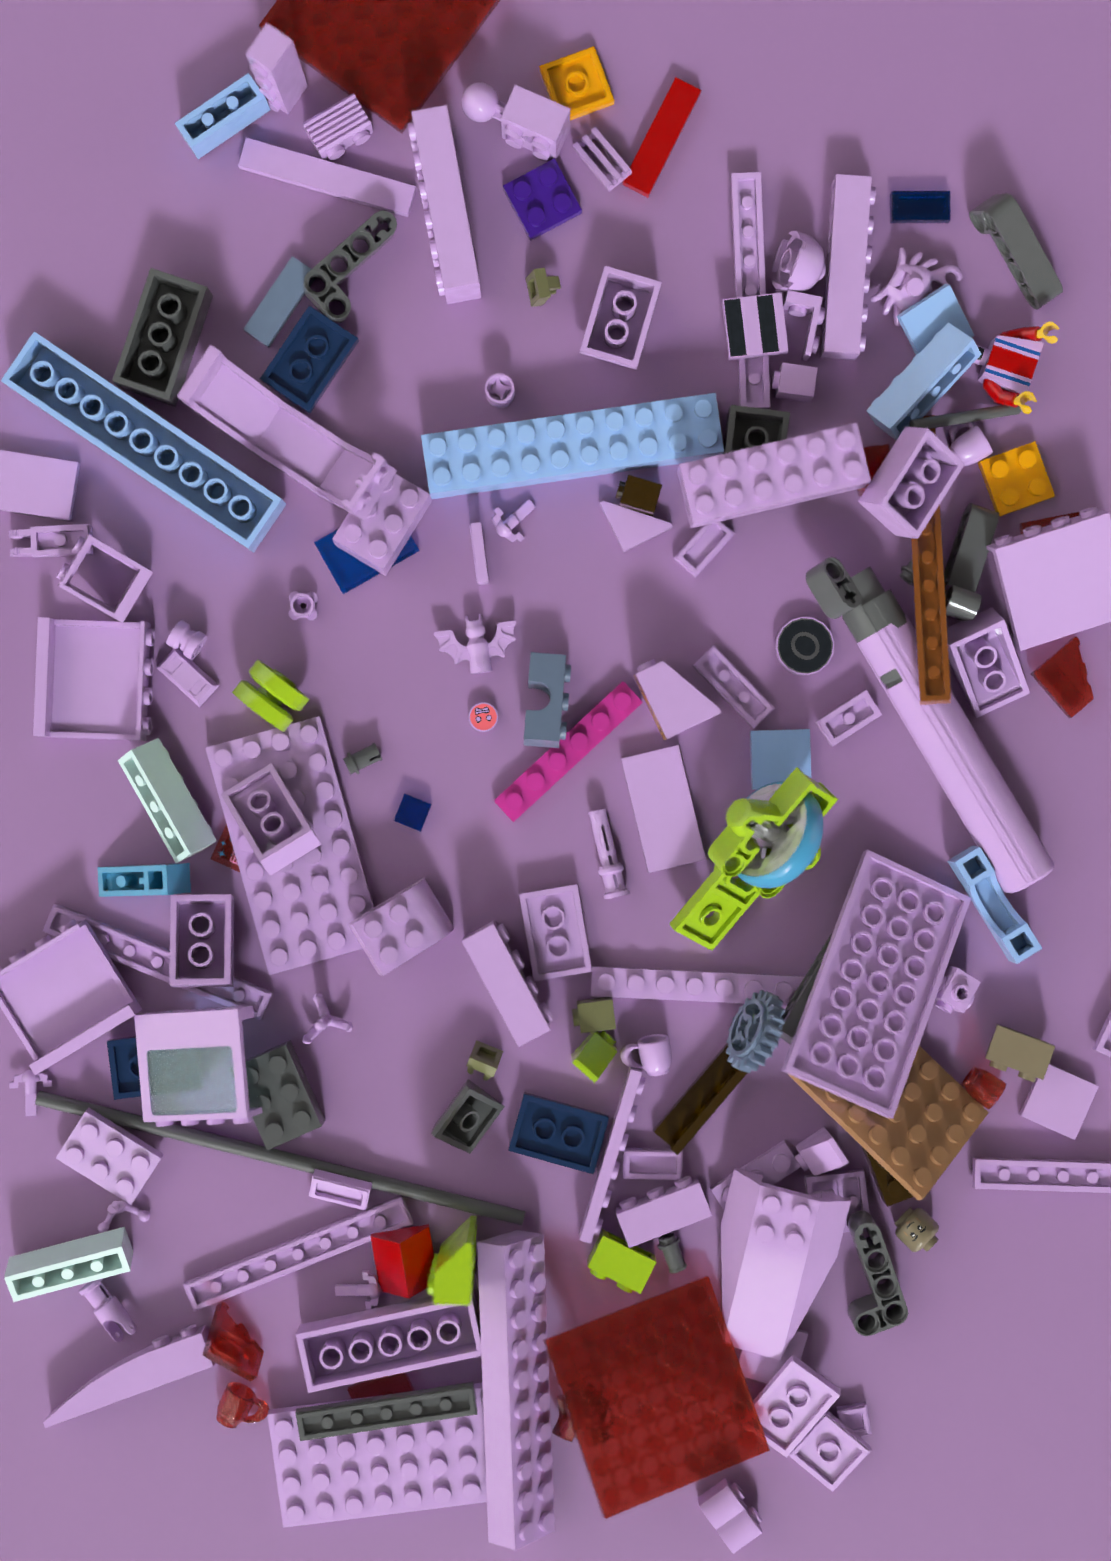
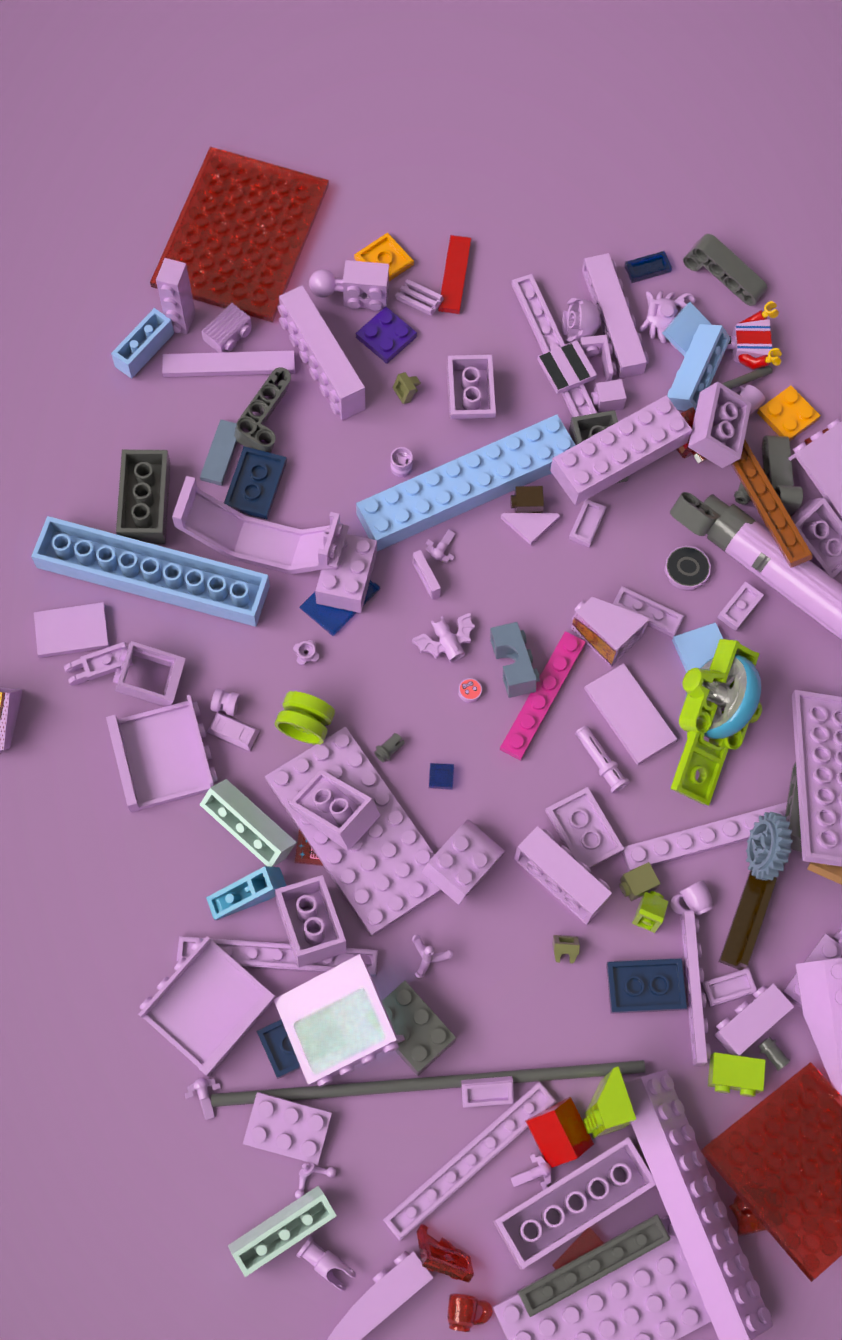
camera: 25 degrees left, 20 degrees down
dark grey slope [431,1079,505,1154] -> none

